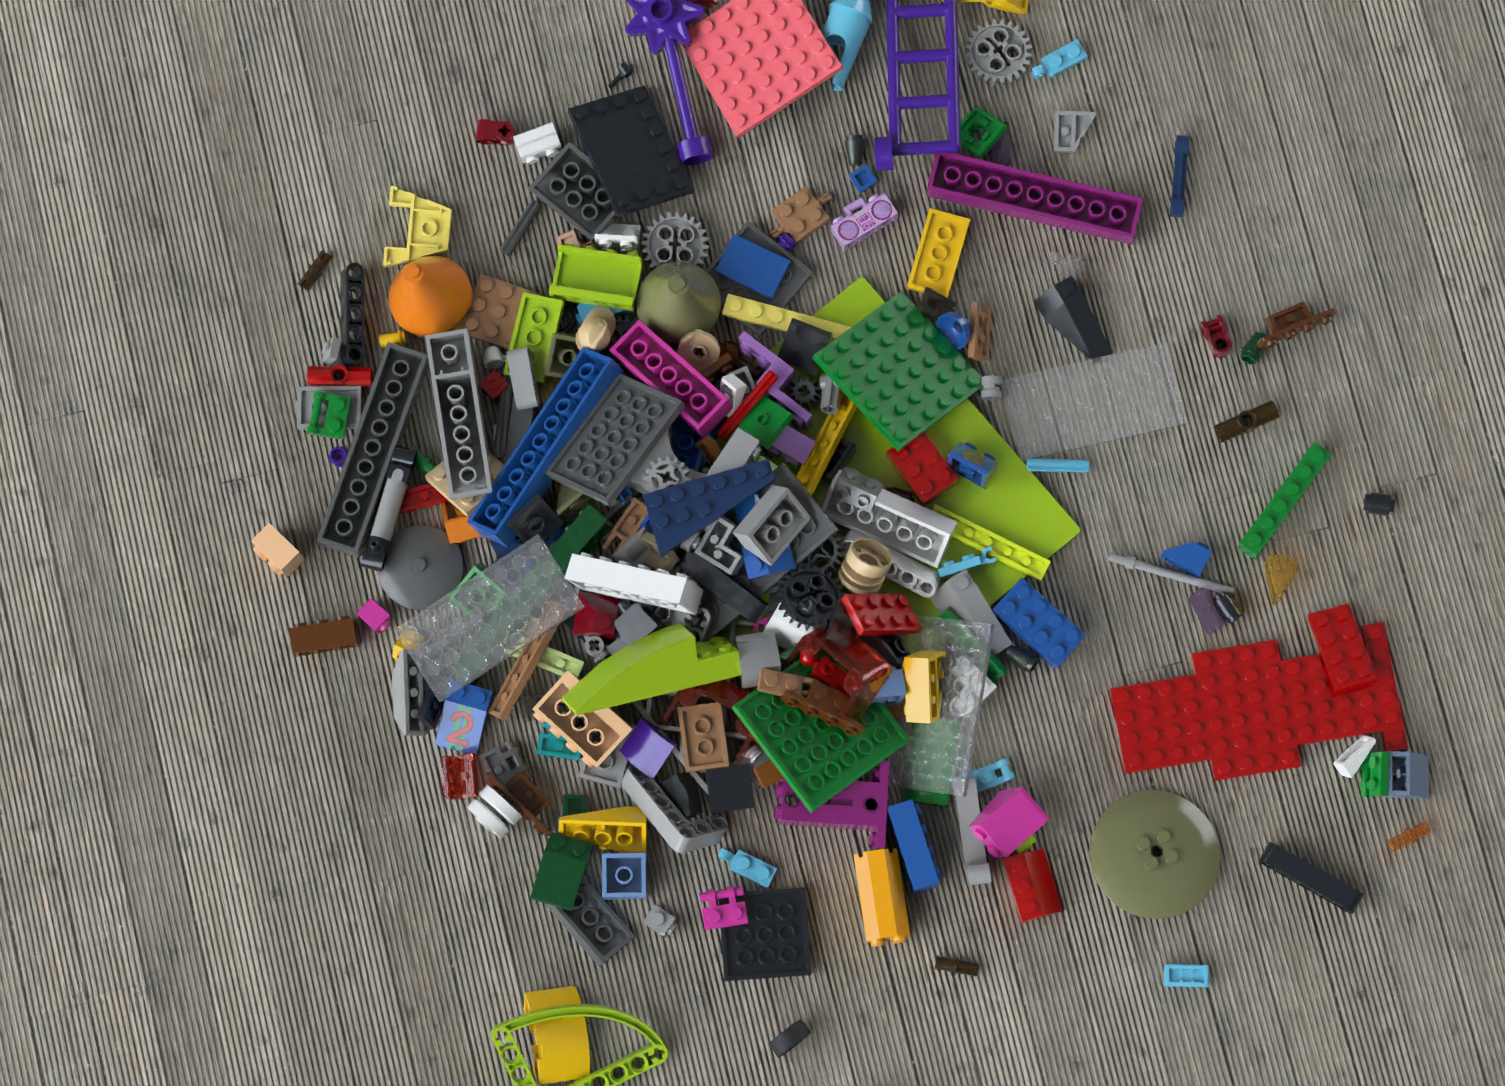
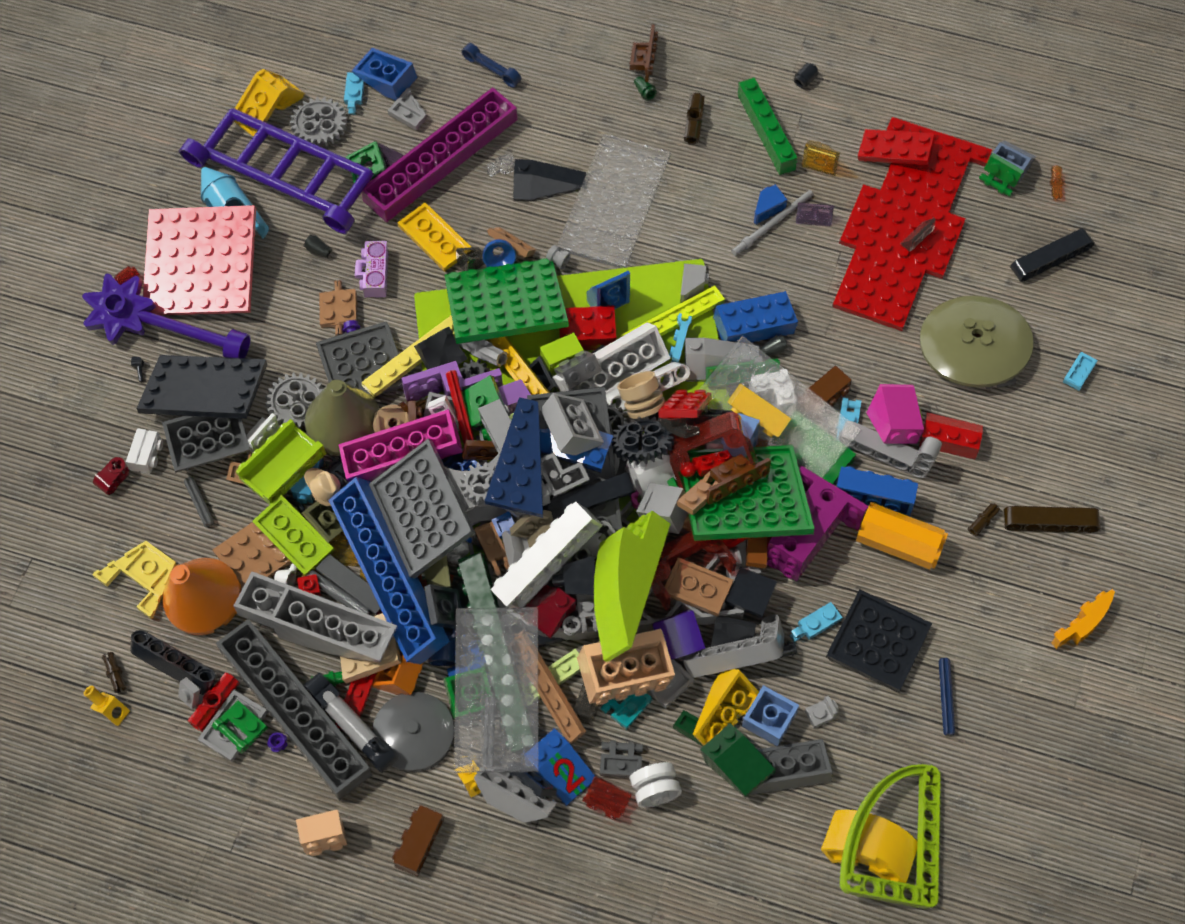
camera: 65 degrees left, 15 degrees down
dark pink brick [356,598,392,634] -> none
yellow pin [379,330,407,348] -> none
reddish brown bracket [487,770,551,837] -> none
light grey beam [507,347,540,411] -> none
dark pink plate [699,886,748,931] -> none
blue tile [715,234,791,299] -> none
black tyre [768,1019,811,1058] -> none
blue plate [849,164,878,194] -> none
medium azure axle [1026,458,1090,473] -> none
dark red piece [1200,315,1232,358] -> none
black brick [1212,591,1243,625] -> none
white slope [1333,735,1376,778] -> none
none -> yellow bracket [84,685,130,726]
none -> blue slope [352,48,417,100]
none -> lime brick [540,333,584,377]
none -> light grey slope [680,264,709,304]
none -> black pin [774,641,797,661]
none -> reddish brown brick [796,365,852,421]
none -> clear smoke slope [901,218,936,251]
none -> dark blue axle [939,658,955,736]
none -> dark brown beam [1004,506,1101,533]

